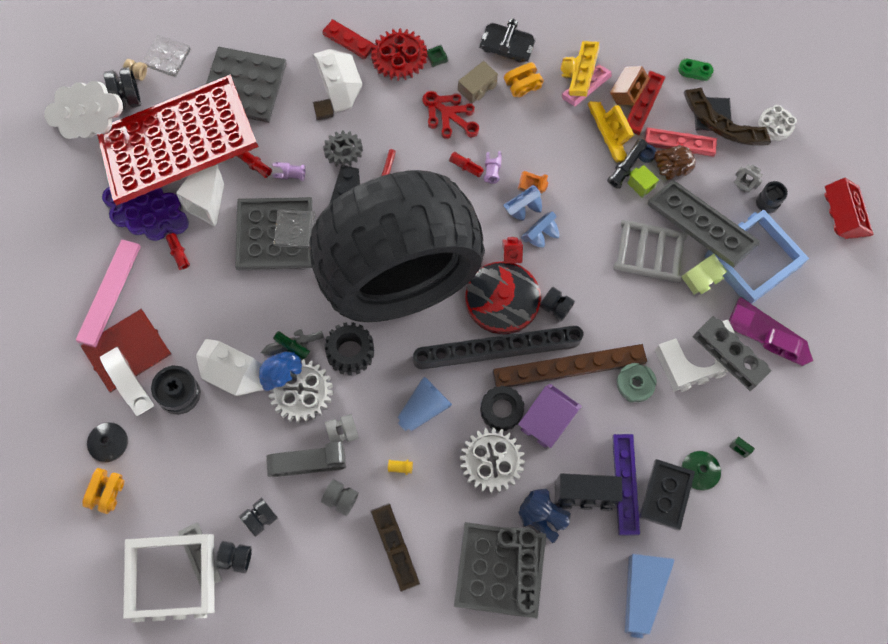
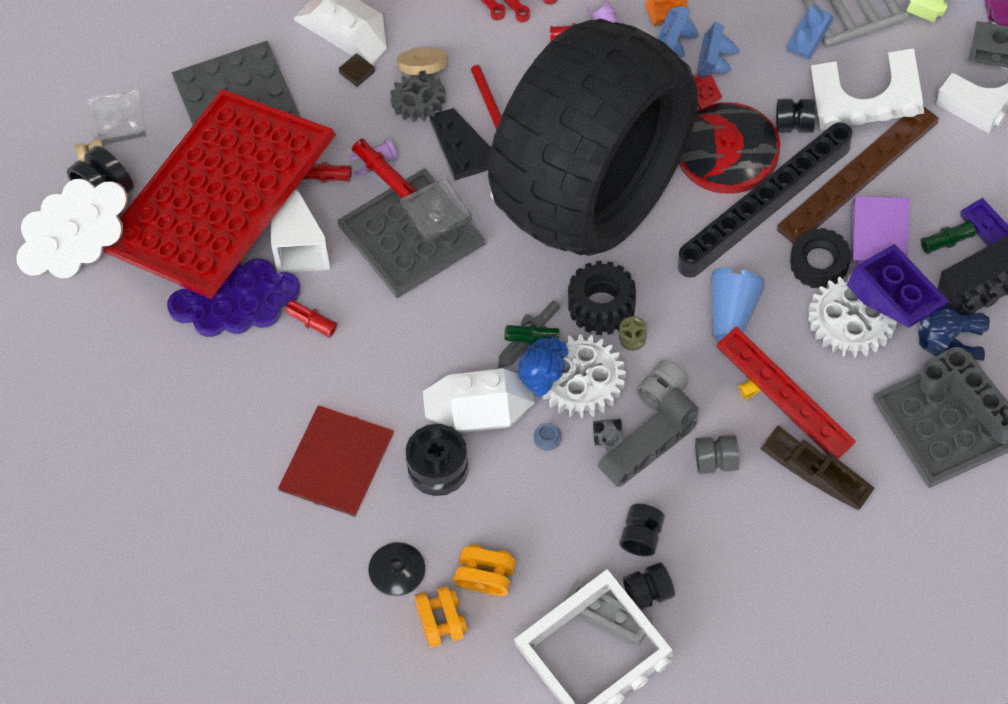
camera: 25 degrees left, 10 degrees down
bright pink tile [76,239,141,347] -> none
white arch [100,347,154,416] -> none
sand green plate [616,363,657,403] -> none
none -> red pin [351,138,417,202]
none -> tan tile [397,47,447,75]
none -> light orange brick [453,544,517,597]
none -> sand blue plate [534,423,561,450]
none -> black piece [593,419,623,450]
none -> olive wheel [619,316,647,351]
none -> red tile [716,326,856,460]
none -> medium blue tile [786,5,834,59]
none -> white arch [811,48,924,130]
none -> dark purple slope [846,244,949,328]
none -> dark green pin [921,221,976,254]

